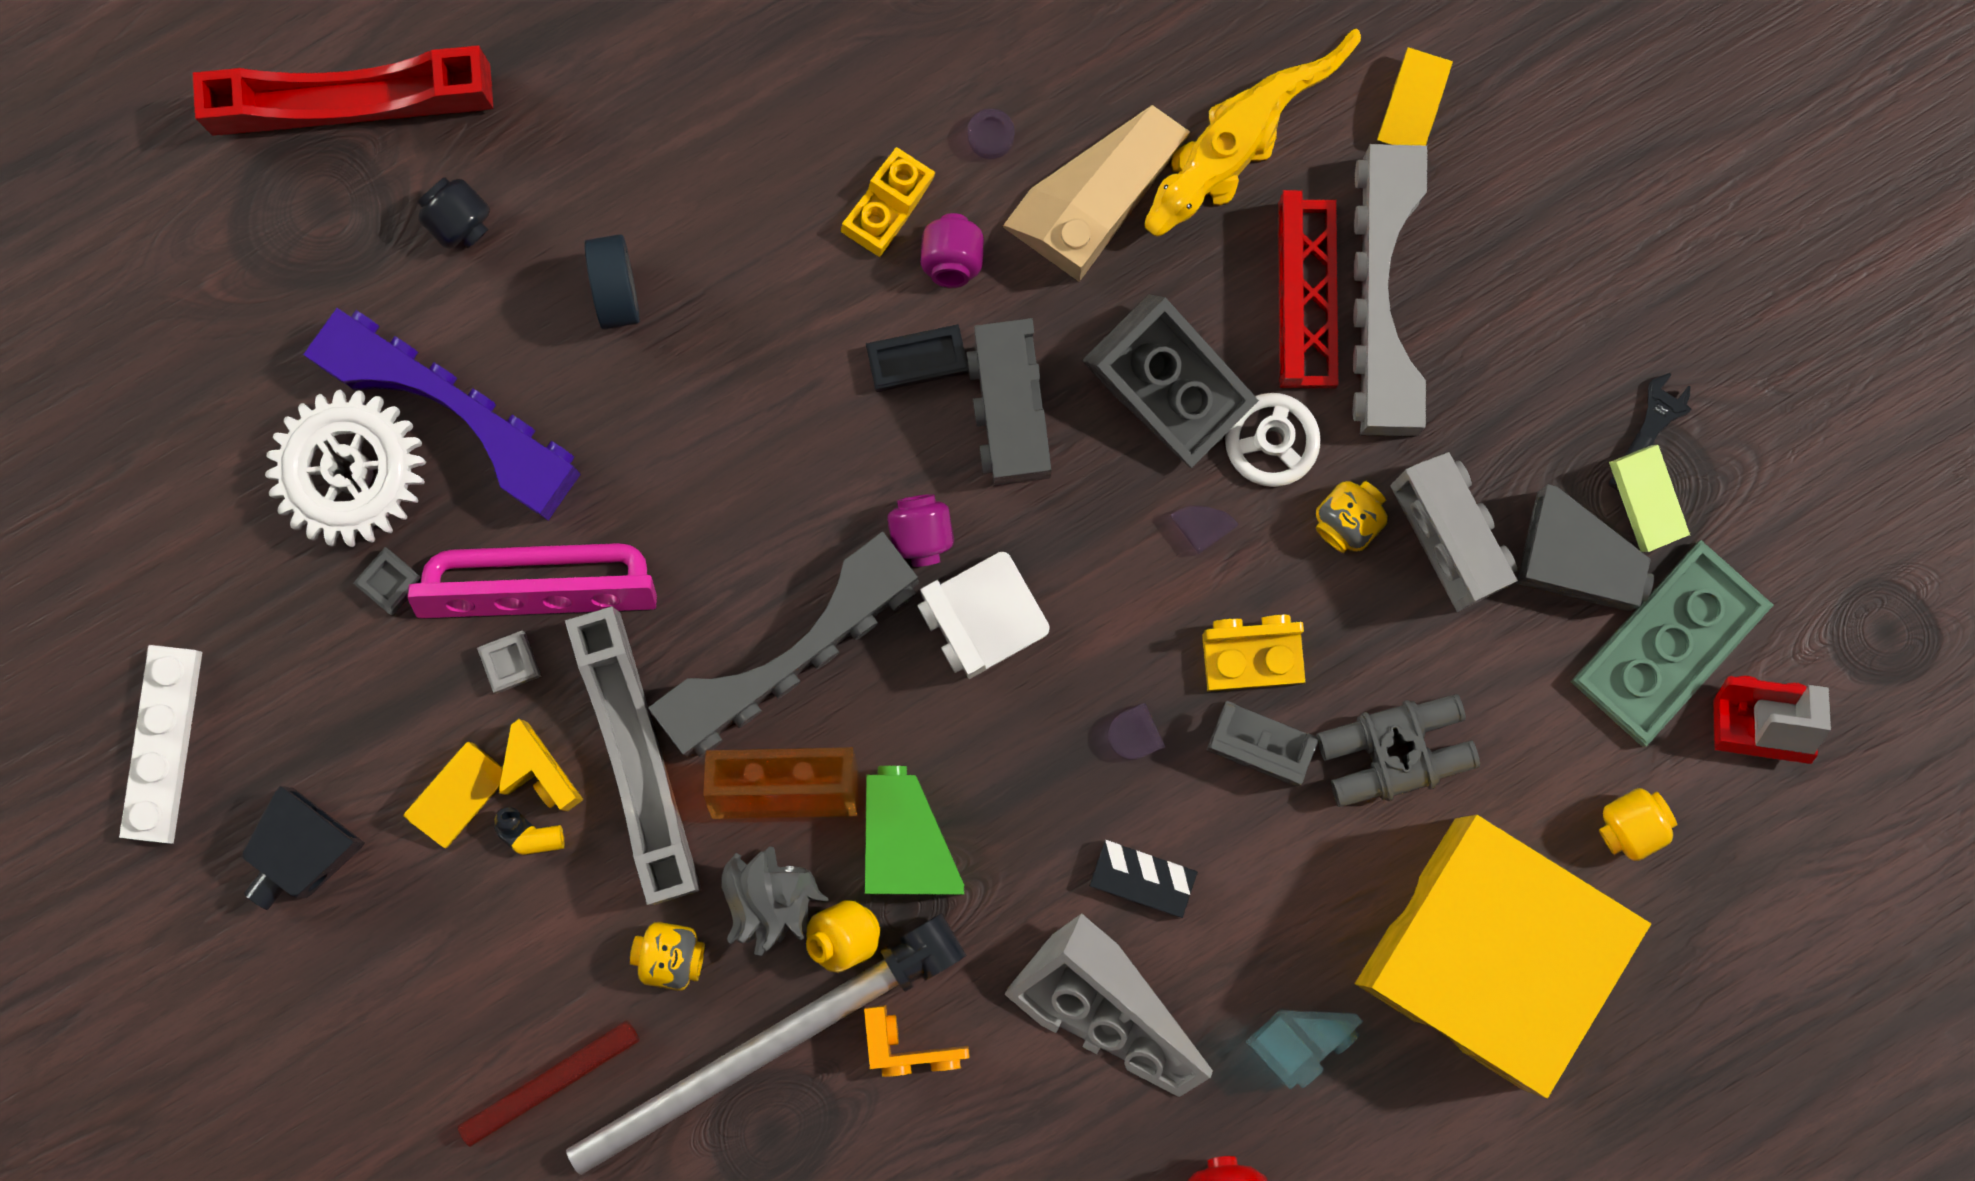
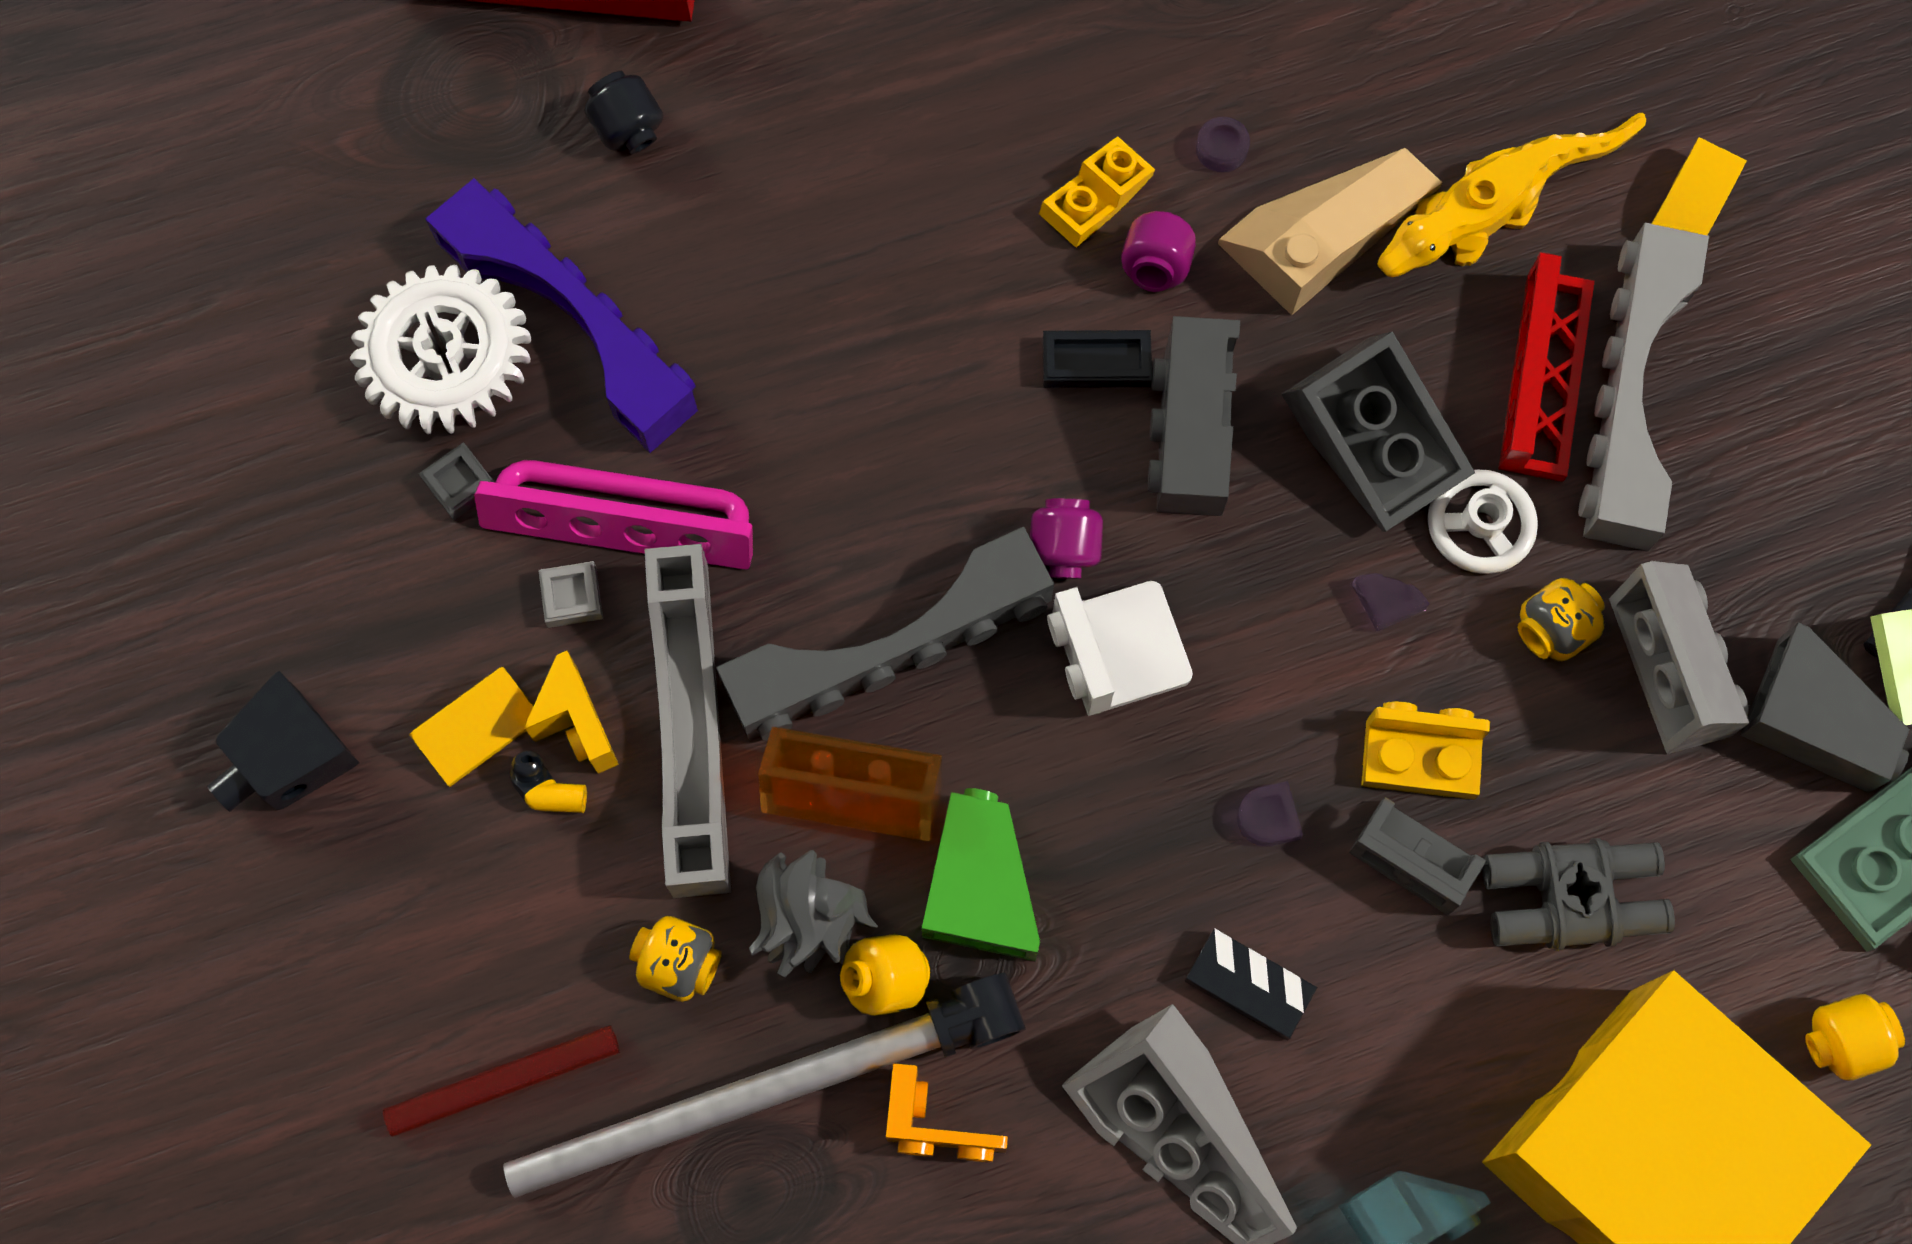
camera: 10 degrees right, 10 degrees down
white plate [119,645,202,844] -> none
black wheel [584,234,640,329] -> none

